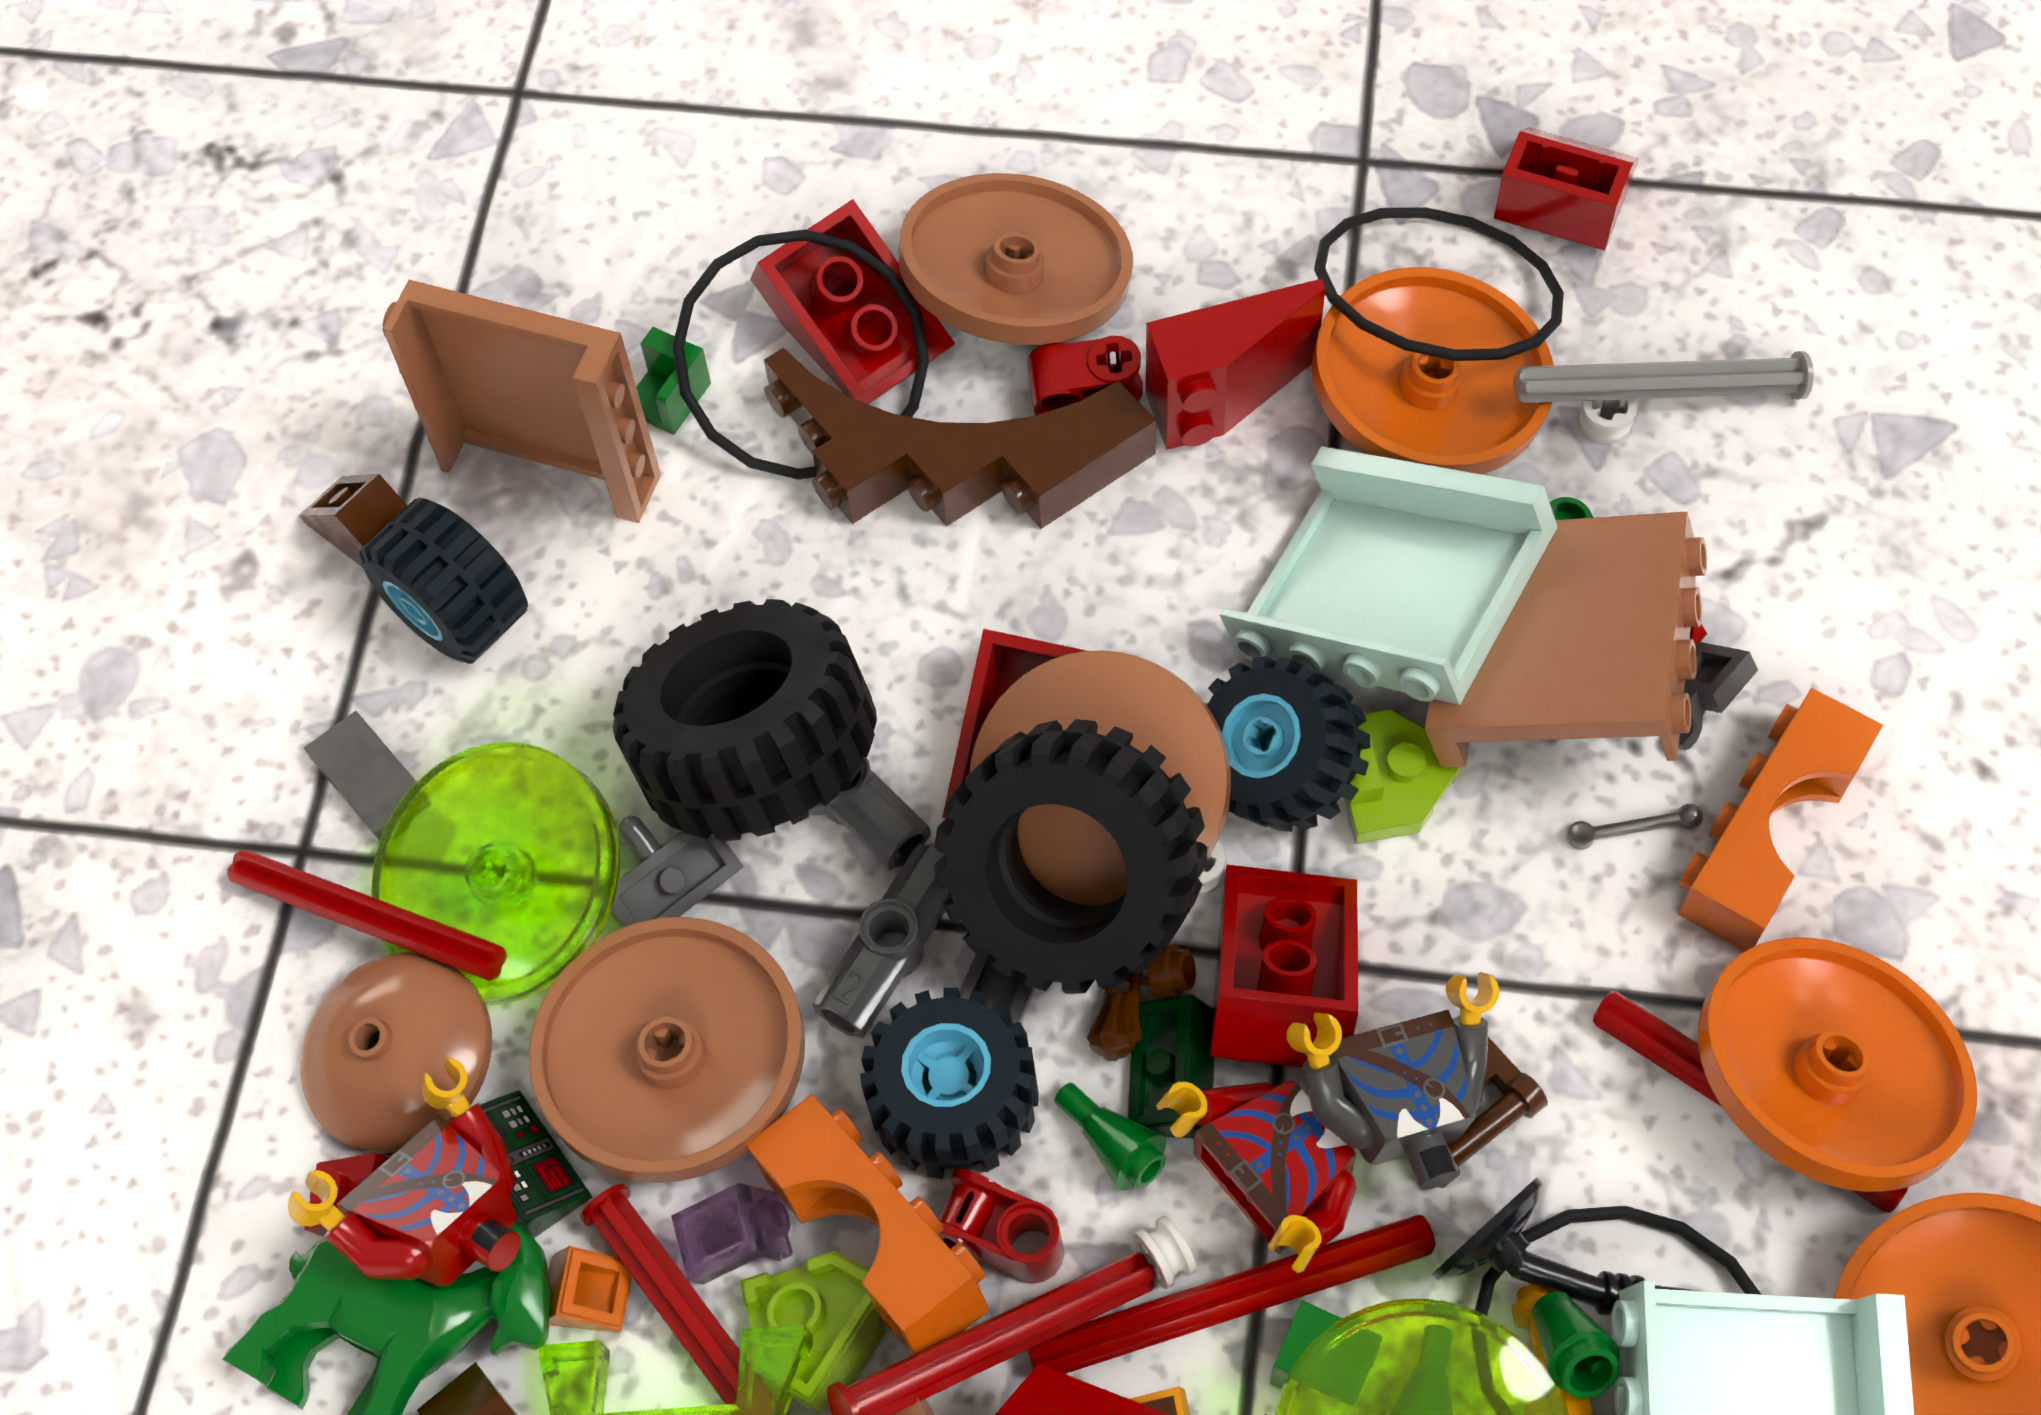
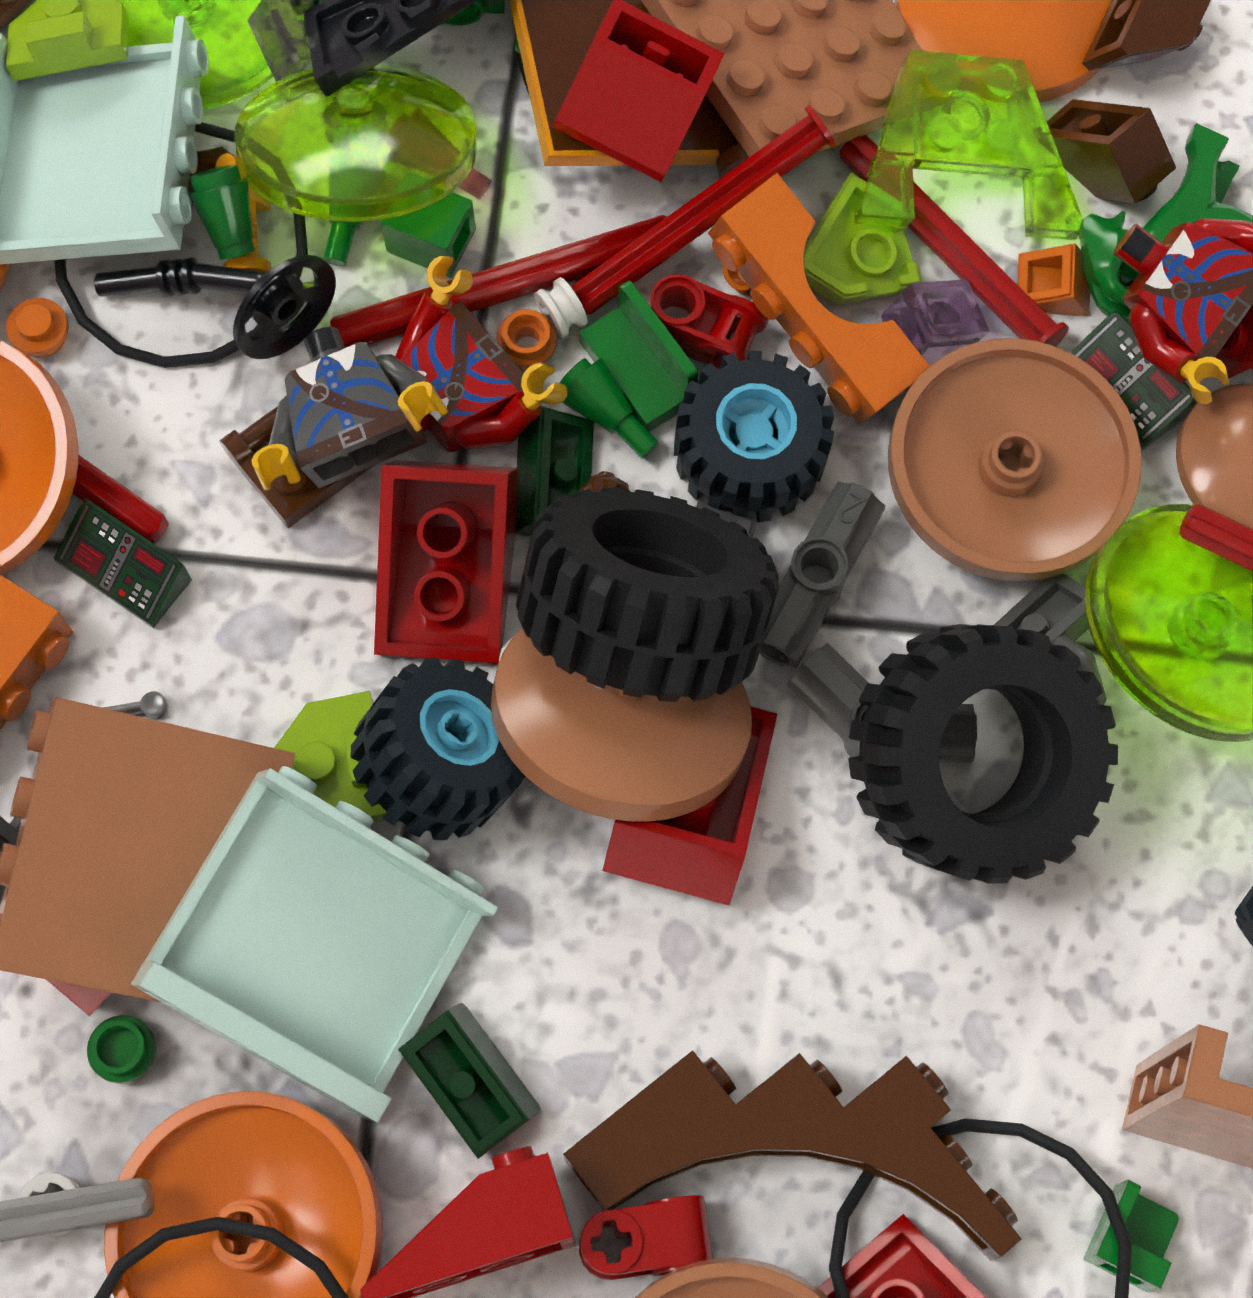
camera: 175 degrees right, 10 degrees up
none -> orange plate [6,298,69,358]
none -> slope [54,499,192,628]
none -> dark green slope [398,1003,541,1159]
none -> orange plate [496,309,557,369]
none -> green panel [579,280,699,432]

